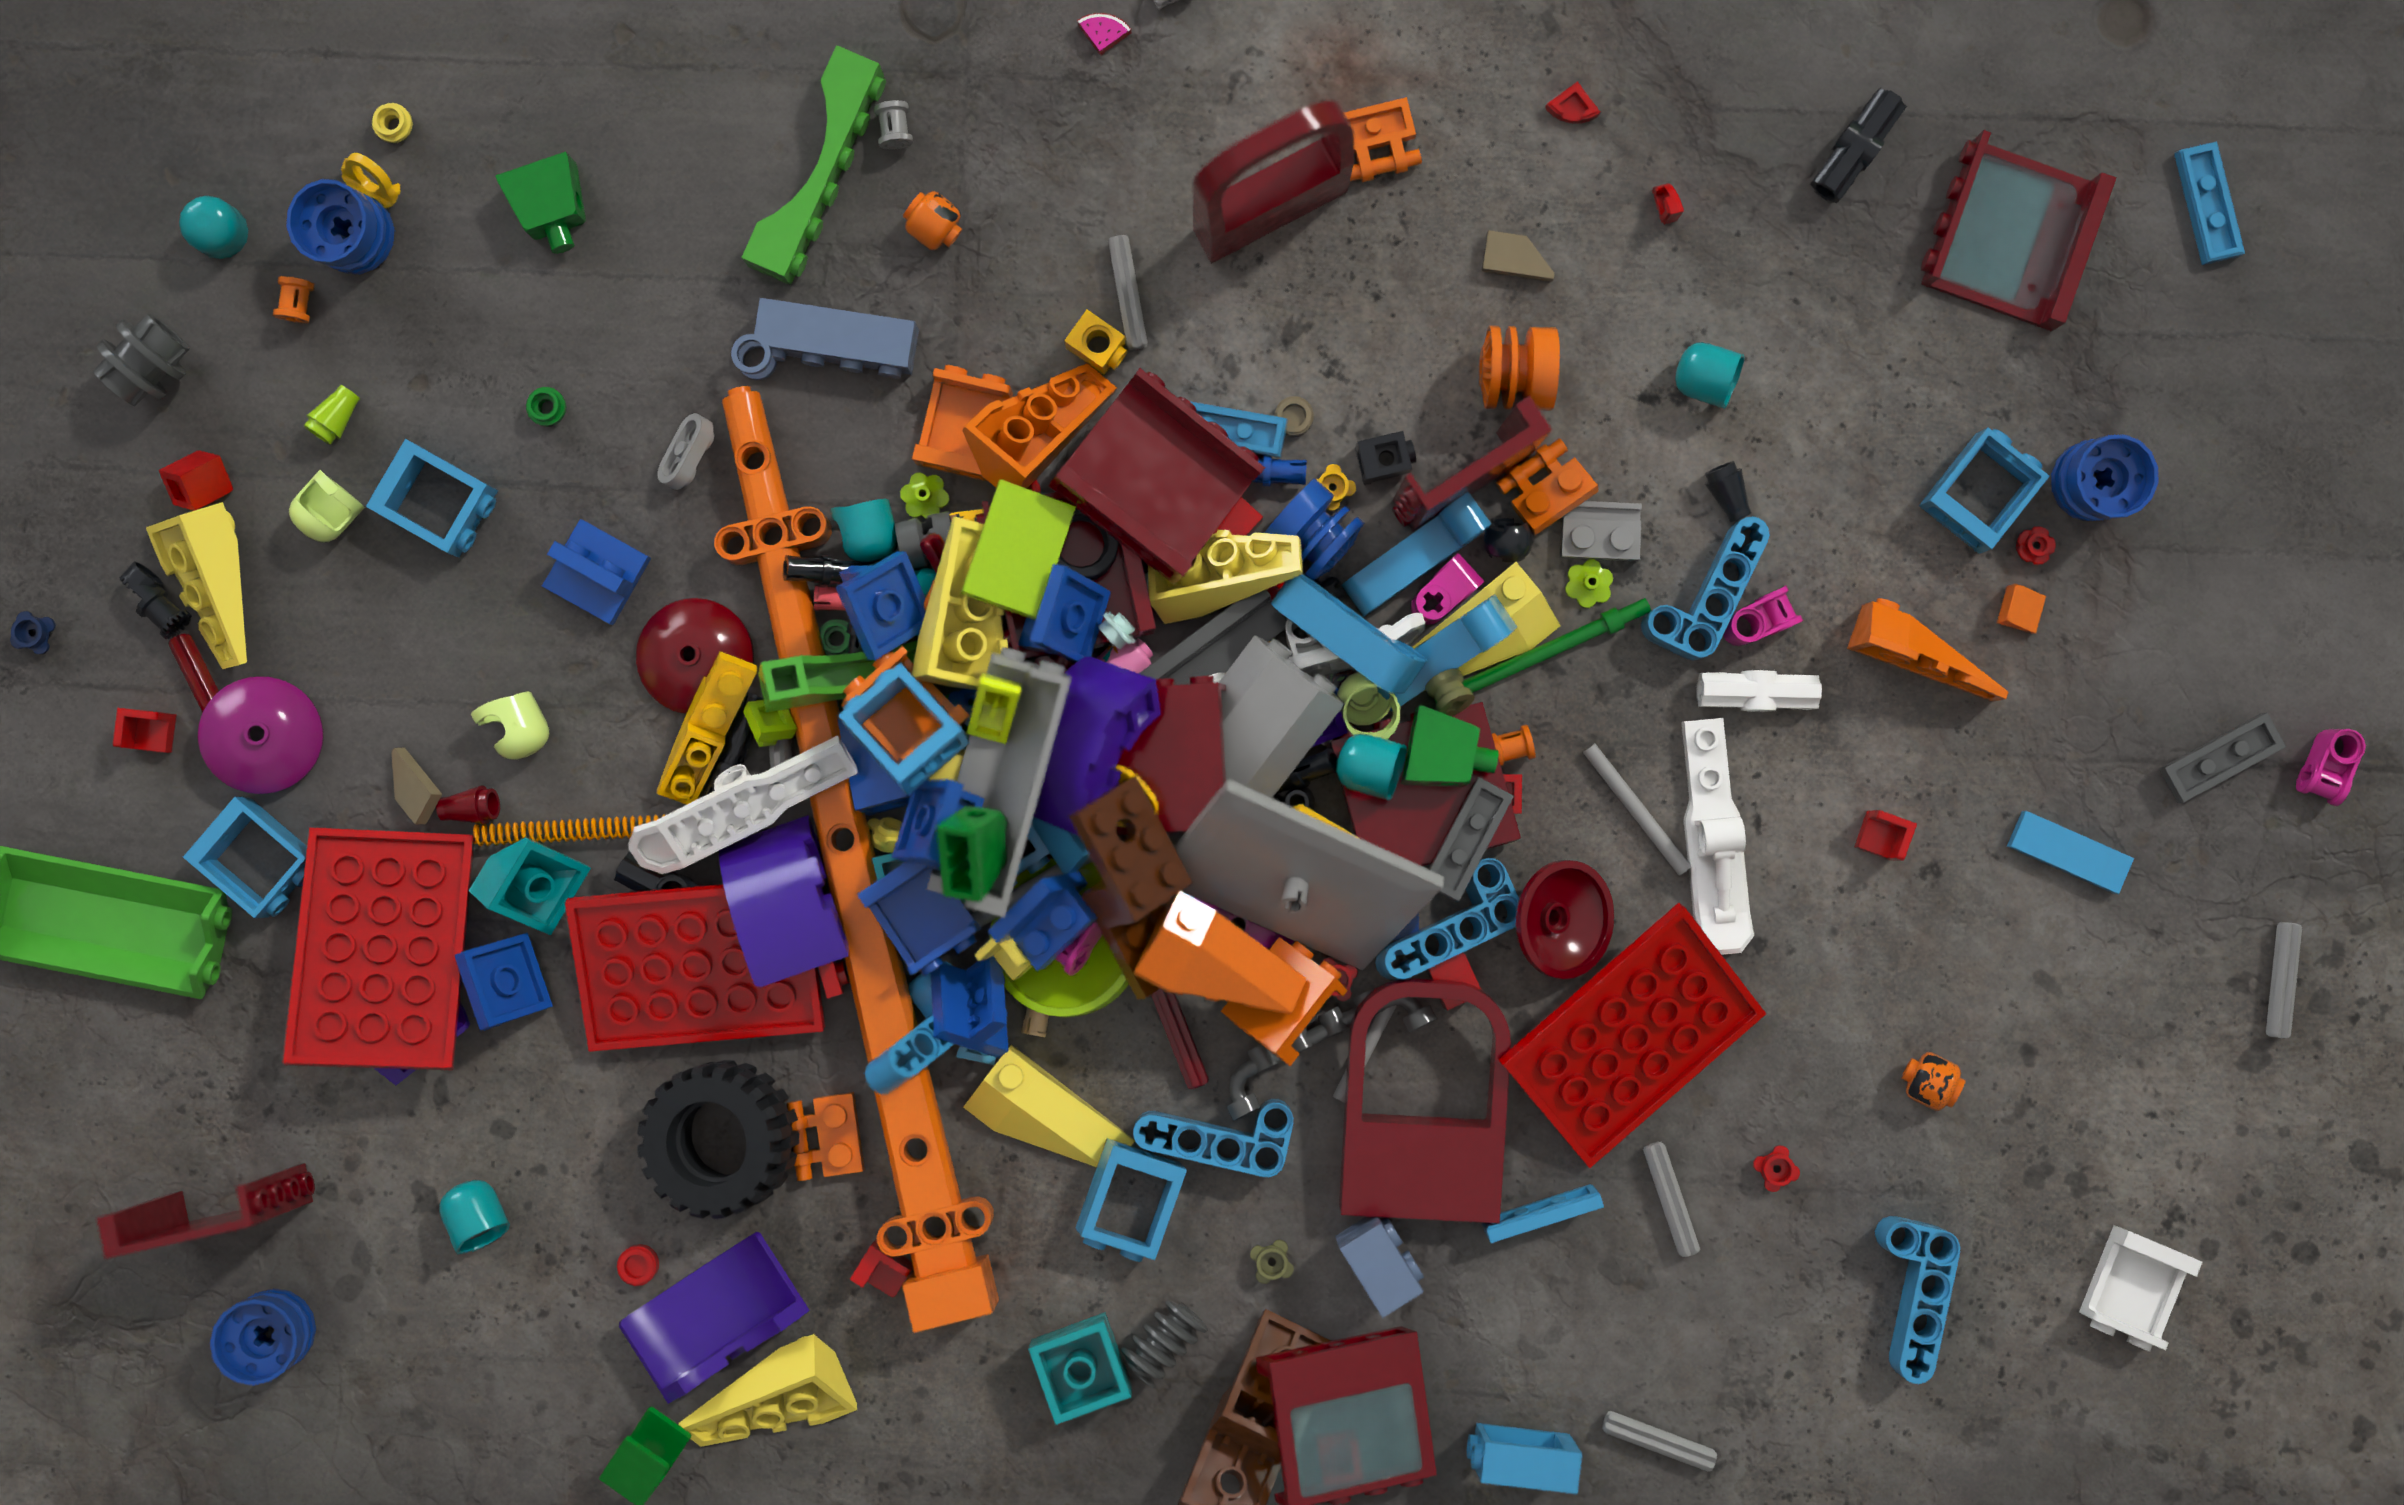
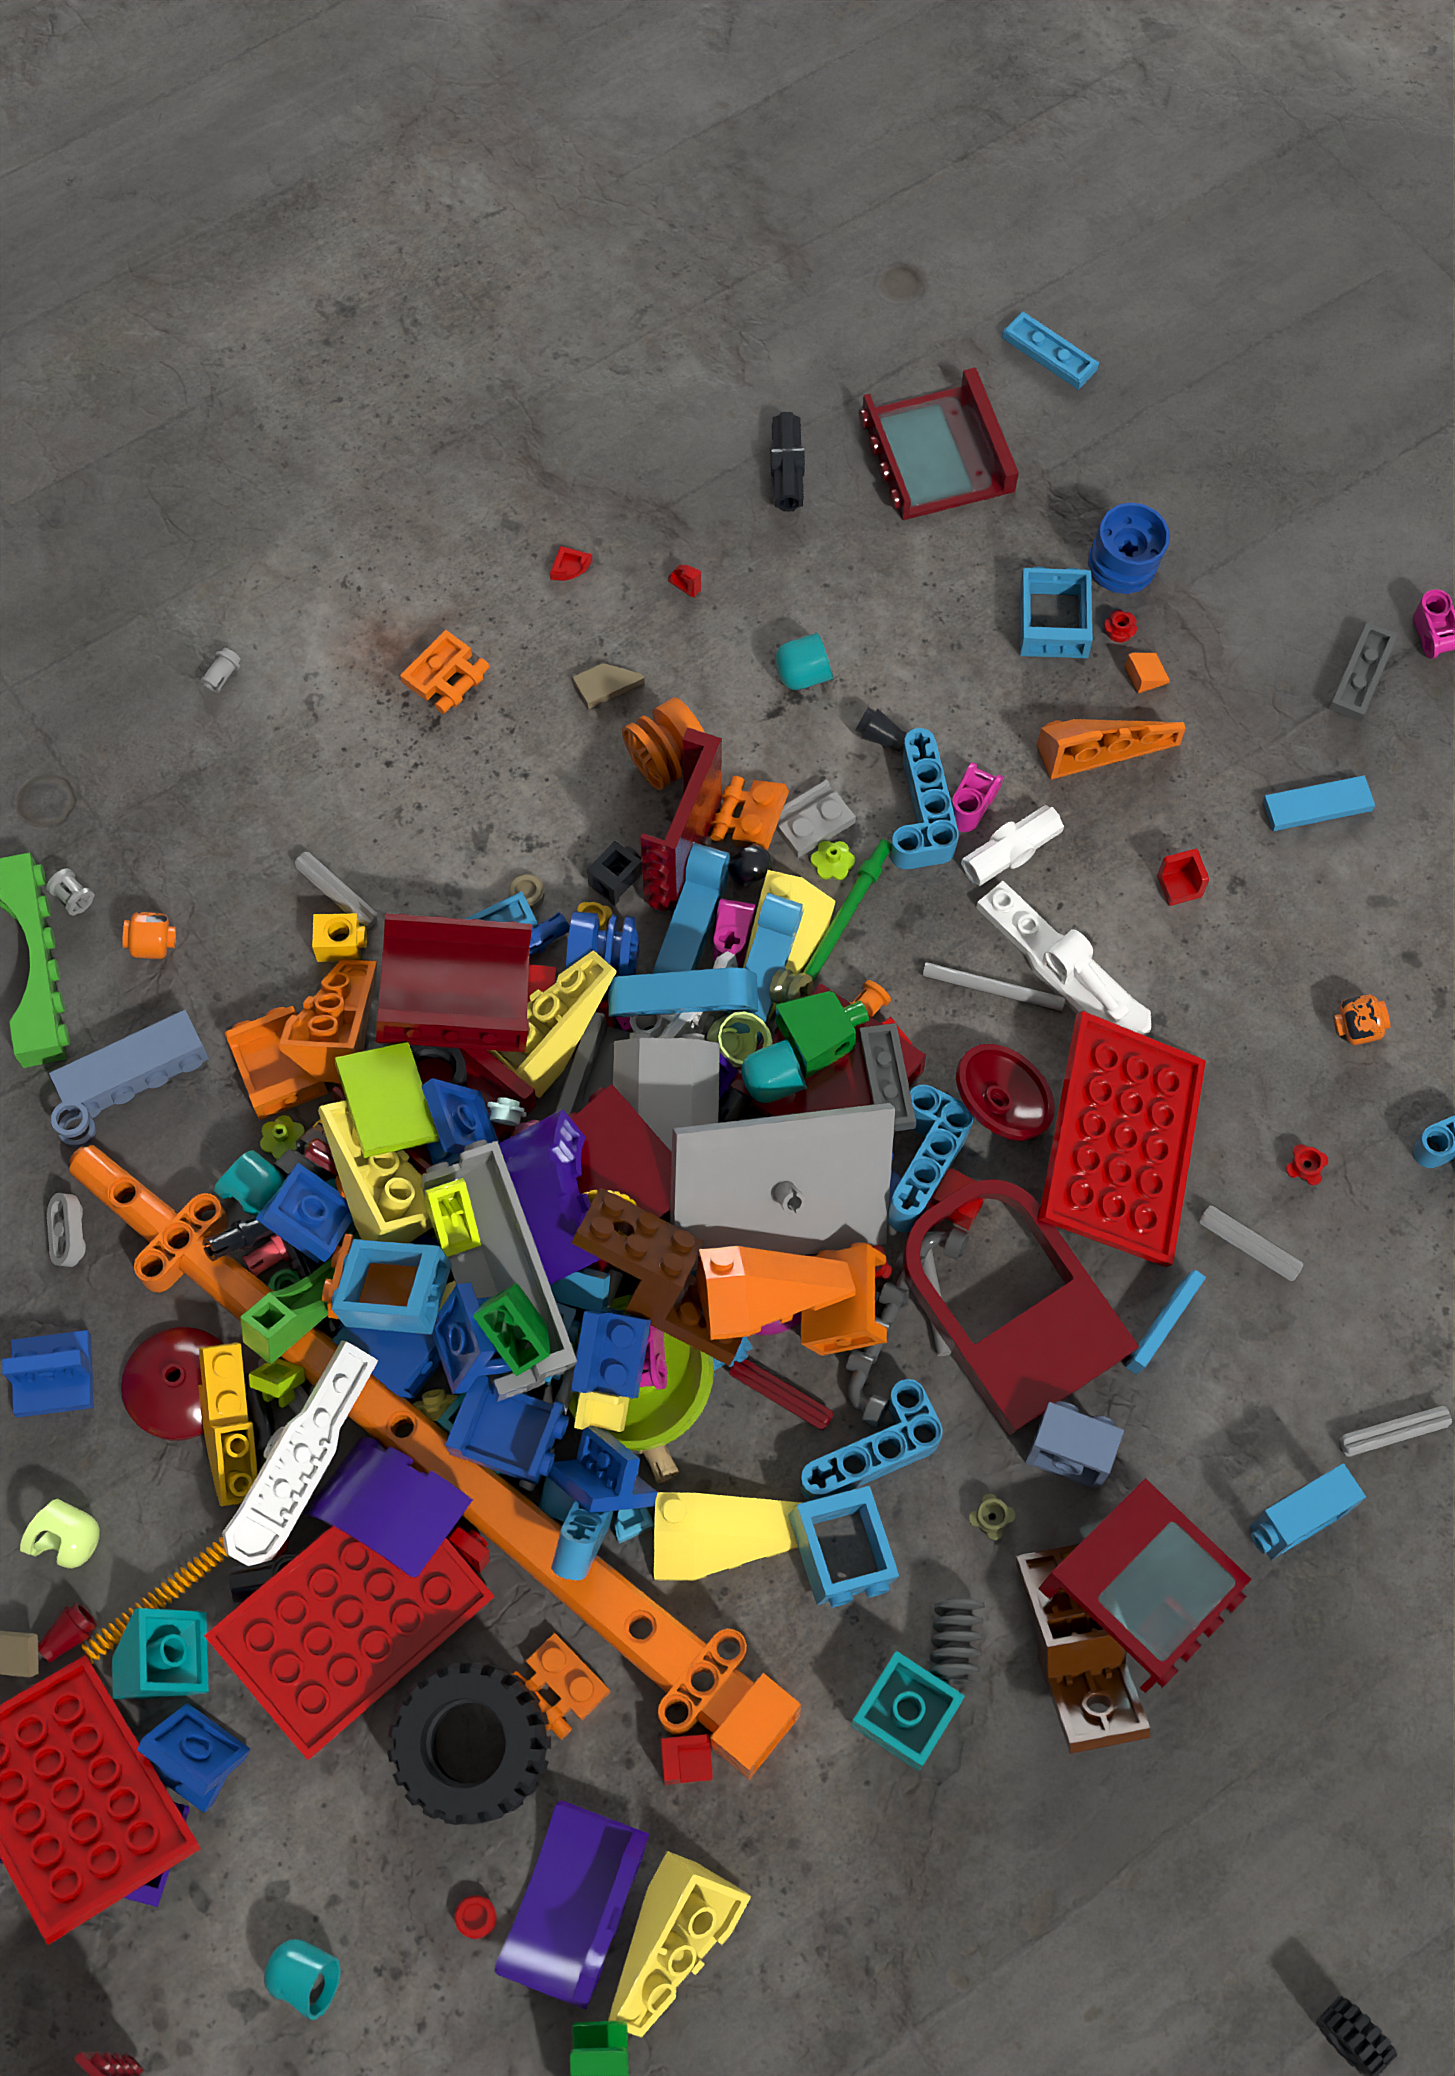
camera: 35 degrees left, 20 degrees down
dark pink tile [1077,13,1131,56] -> none
dark red window [1193,100,1354,264] -> none

